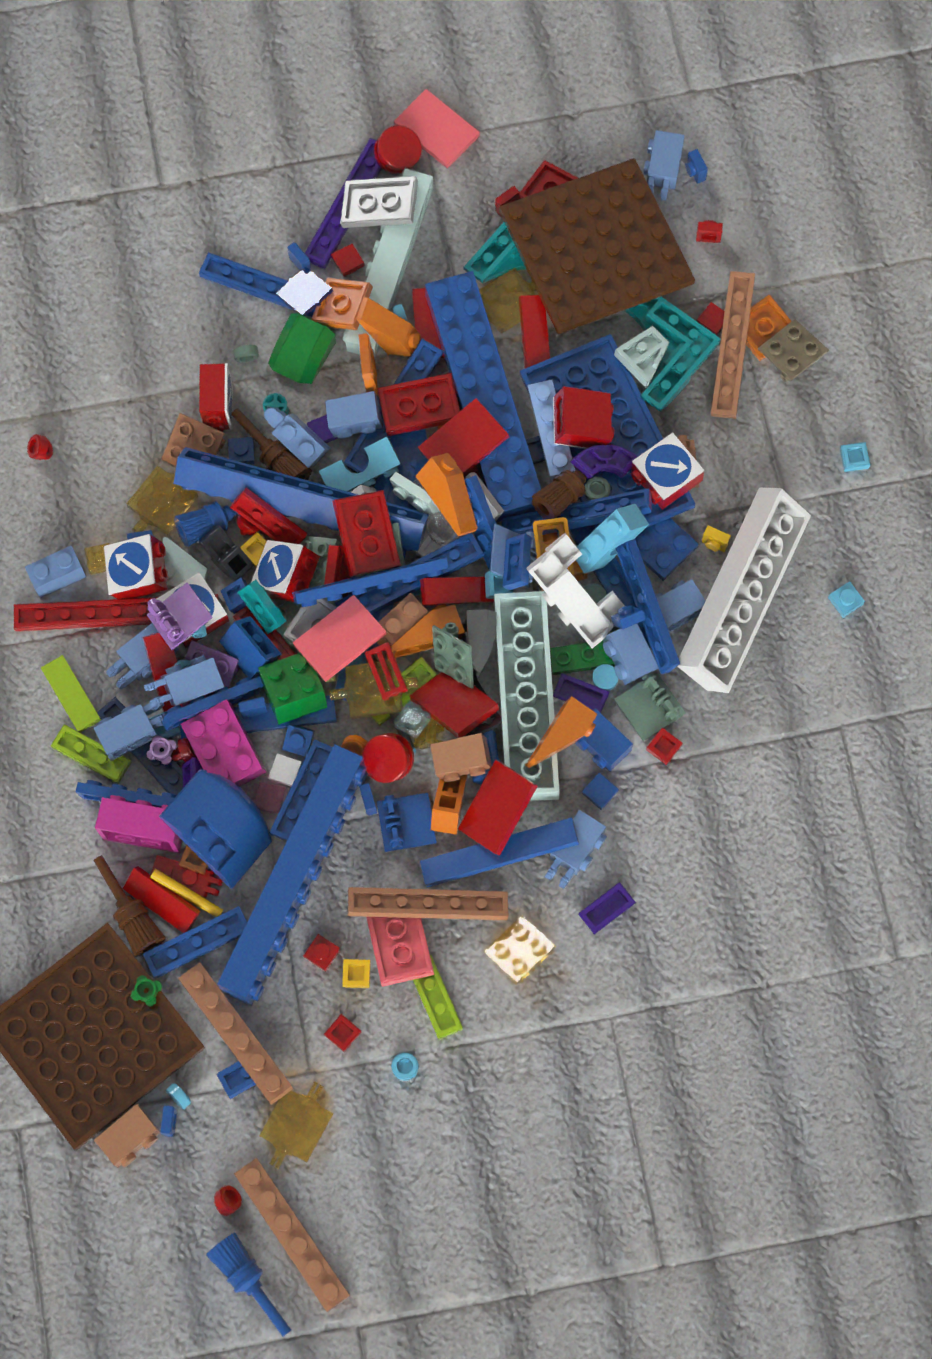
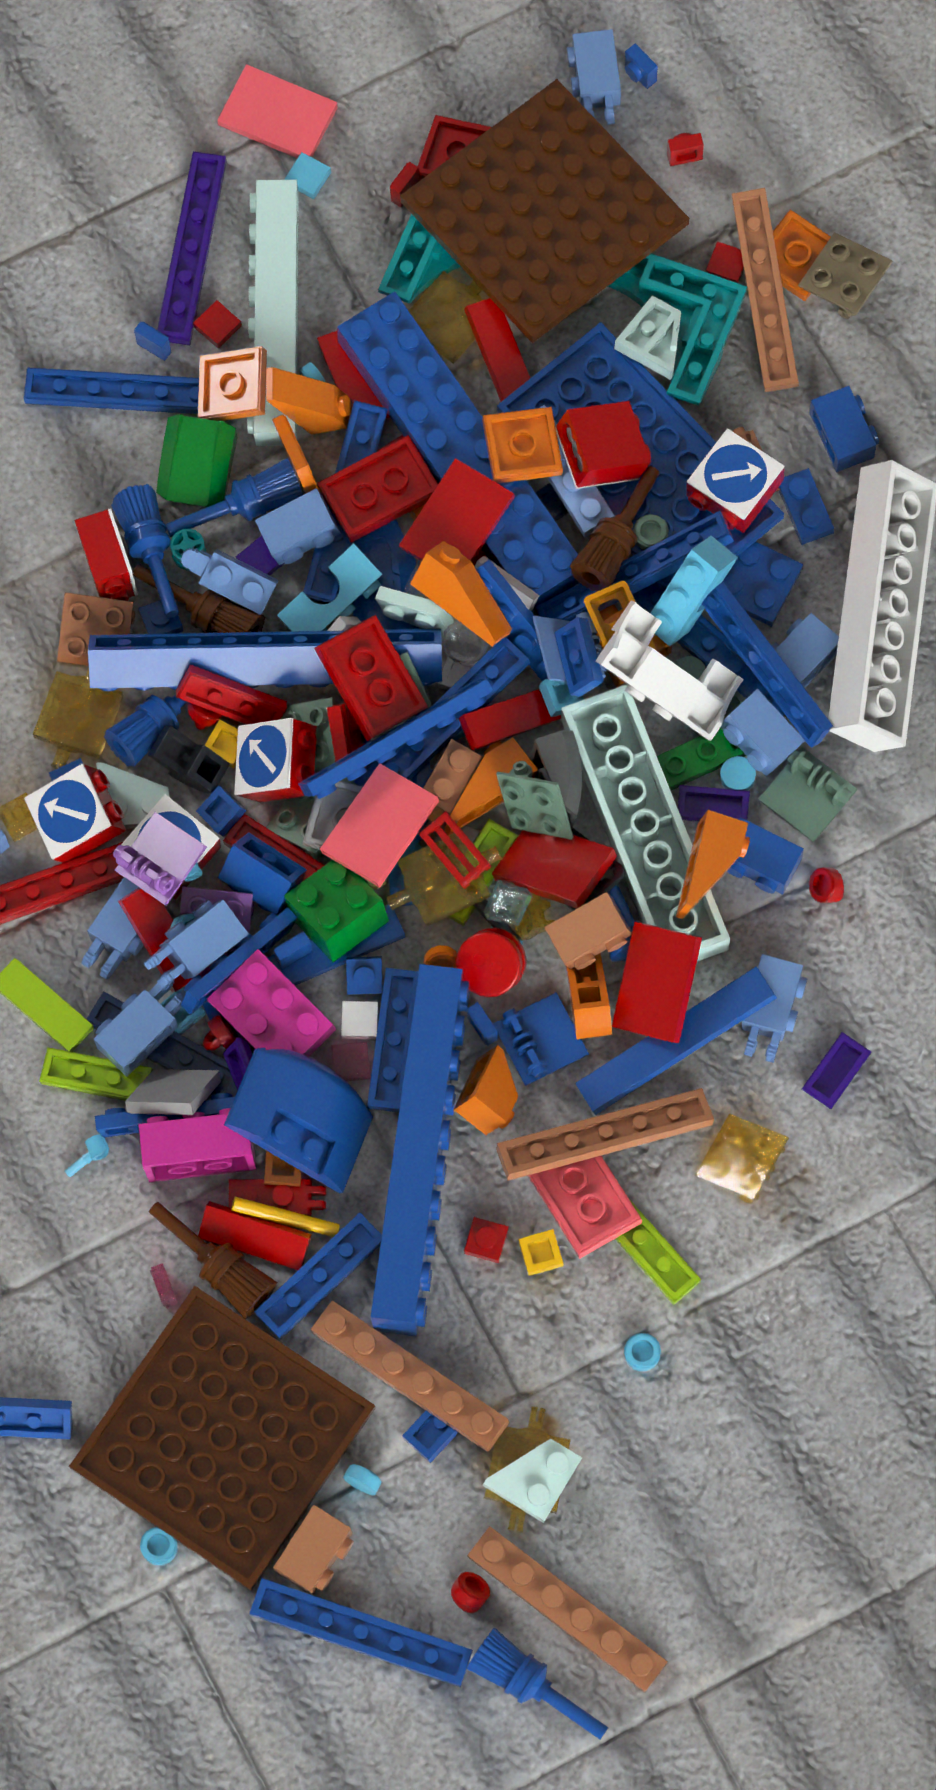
camera: 15 degrees left, 0 degrees up
green plate [131,975,162,1006] -> none
lavender plate [147,736,177,765] -> none
blue tile [160,1106,178,1137] -> none
sand green tile [233,345,259,362] -> none
teal plate [237,579,286,634] -> none
clear blue piece [276,267,334,317] -> none
red tile [324,1014,362,1052] -> none
tile [340,176,418,228] -> none
red head [374,125,422,174] -> none
dark purple tile [570,445,638,479] -> none
blue tile [582,773,619,810] -> none
blue plate [610,605,646,629] -> none
red plate [646,728,683,765] -> none
yellow plate [702,525,731,553] -> none
none -> medium azure hand [65,1134,109,1177]
none -> blue piece [111,484,179,618]
none -> light grey tile [125,1069,221,1115]
none -> medium azure tile [140,1527,178,1565]
none -> clear pink tile [150,1263,178,1308]
none -> blue piece [165,458,303,537]
none -> blue plate [249,1578,473,1687]
none -> medium azure tile [284,152,331,199]
none -> orange slope [453,1045,518,1135]
none -> orange tile [482,407,563,483]
none -> light aqua wing [482,1439,582,1523]
none -> blue plate [779,468,834,545]
none -> blue brick [809,386,879,473]
none -> red tile [809,867,844,903]

